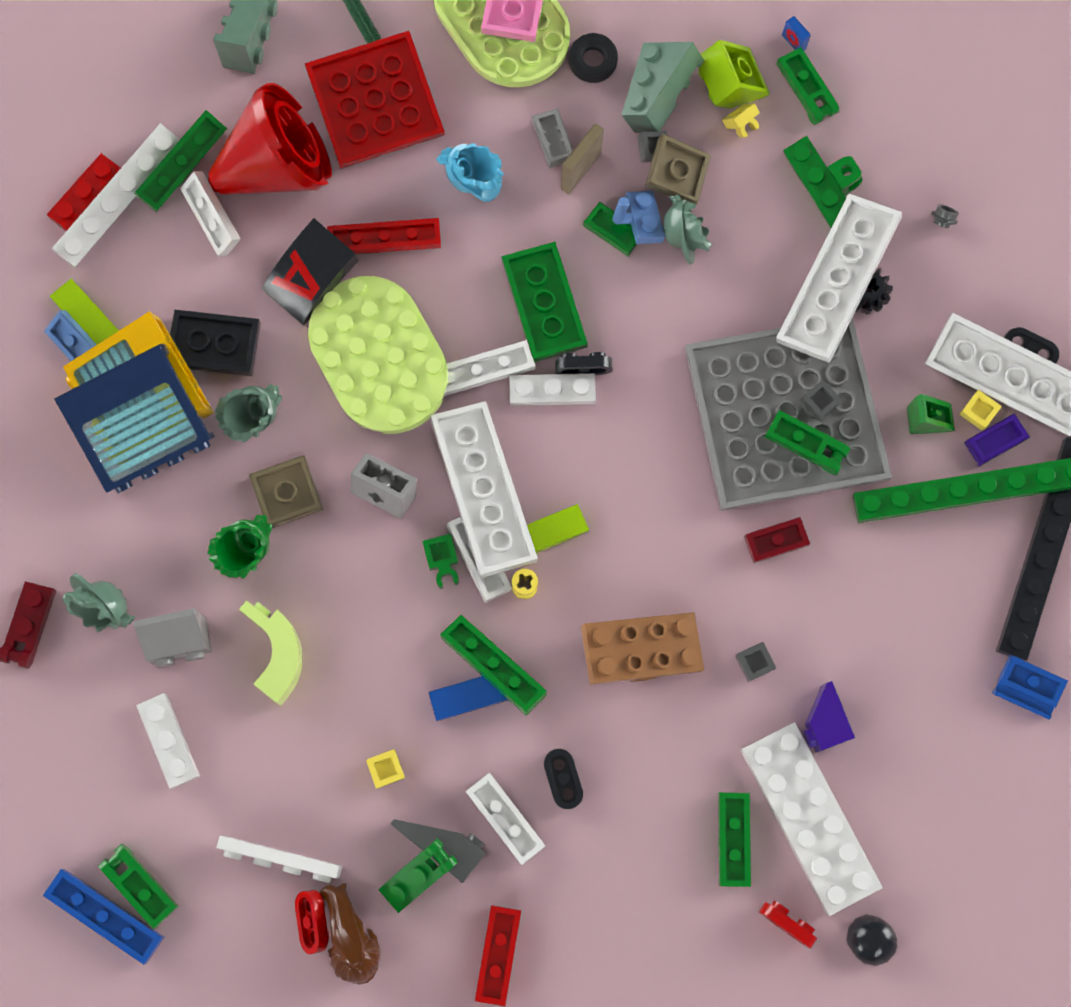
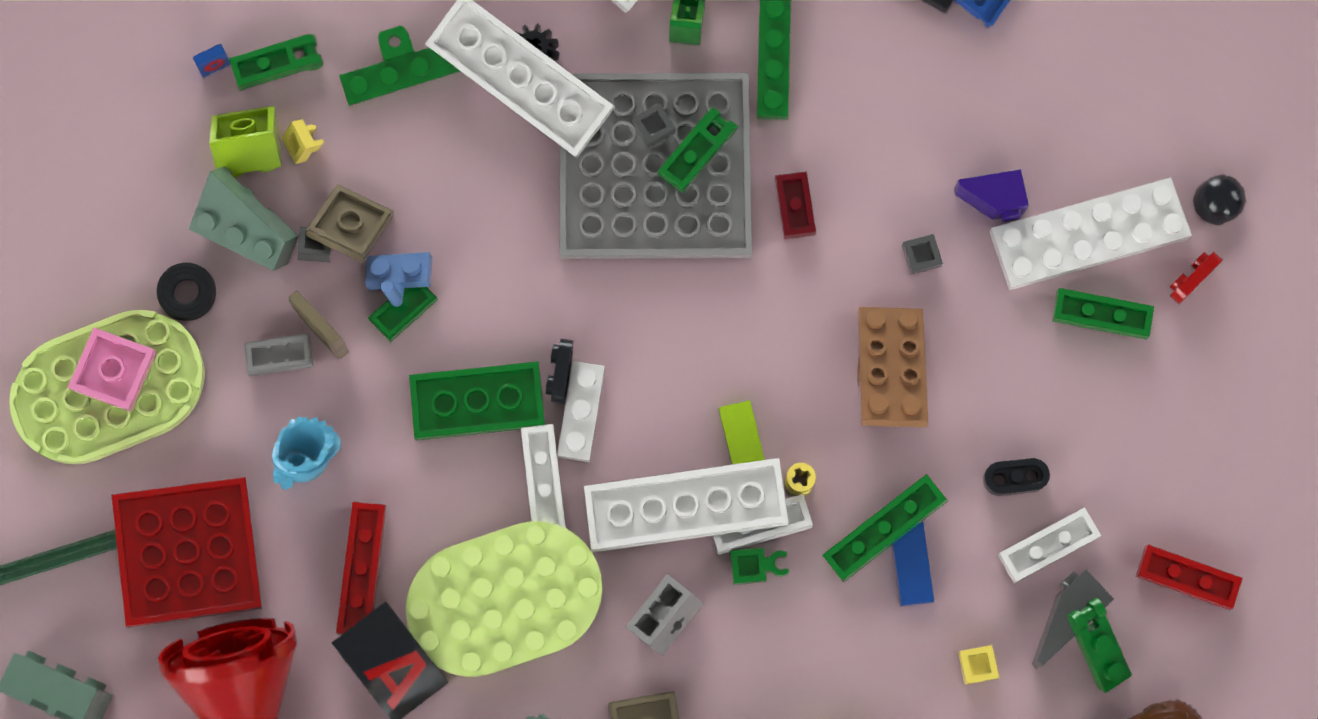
camera: 80 degrees left, 0 degrees up
sand green hair [663,195,712,265] -> none

